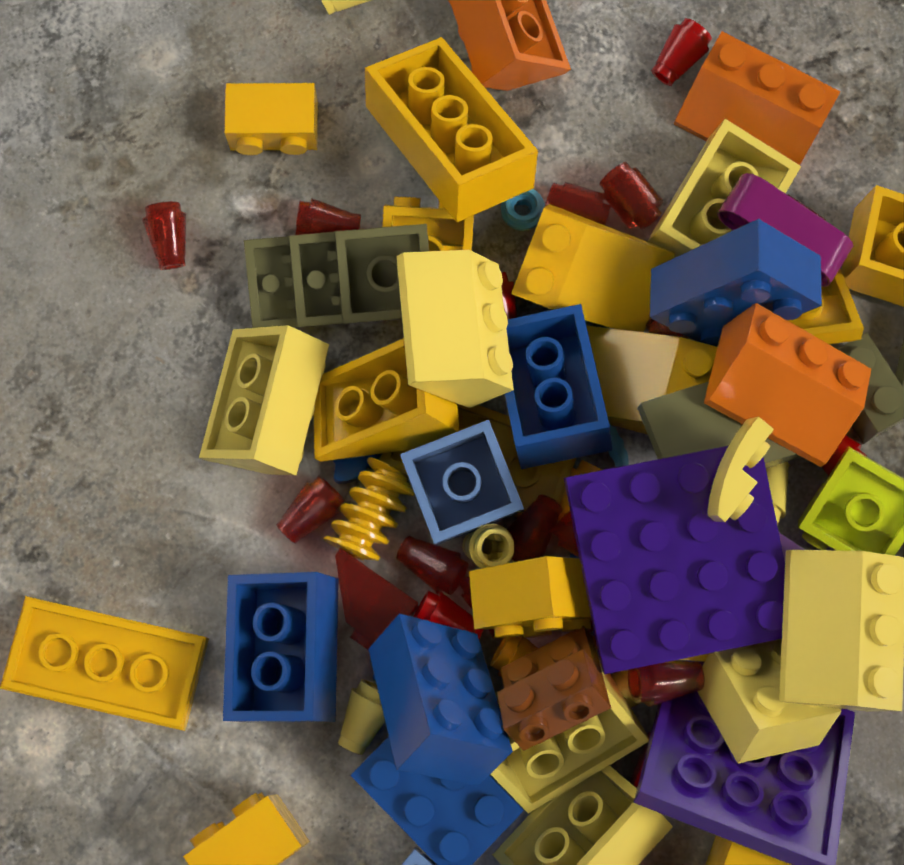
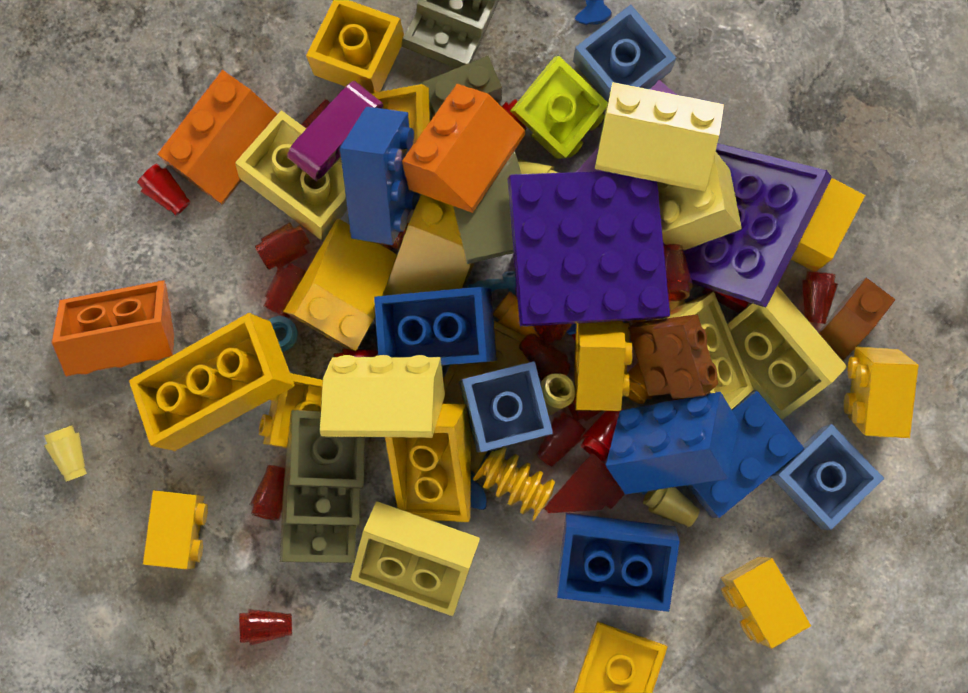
camera: 80 degrees left, 5 degrees up
clear red cone [276,475,345,544] -> none
light yellow slope [707,416,774,522] -> none

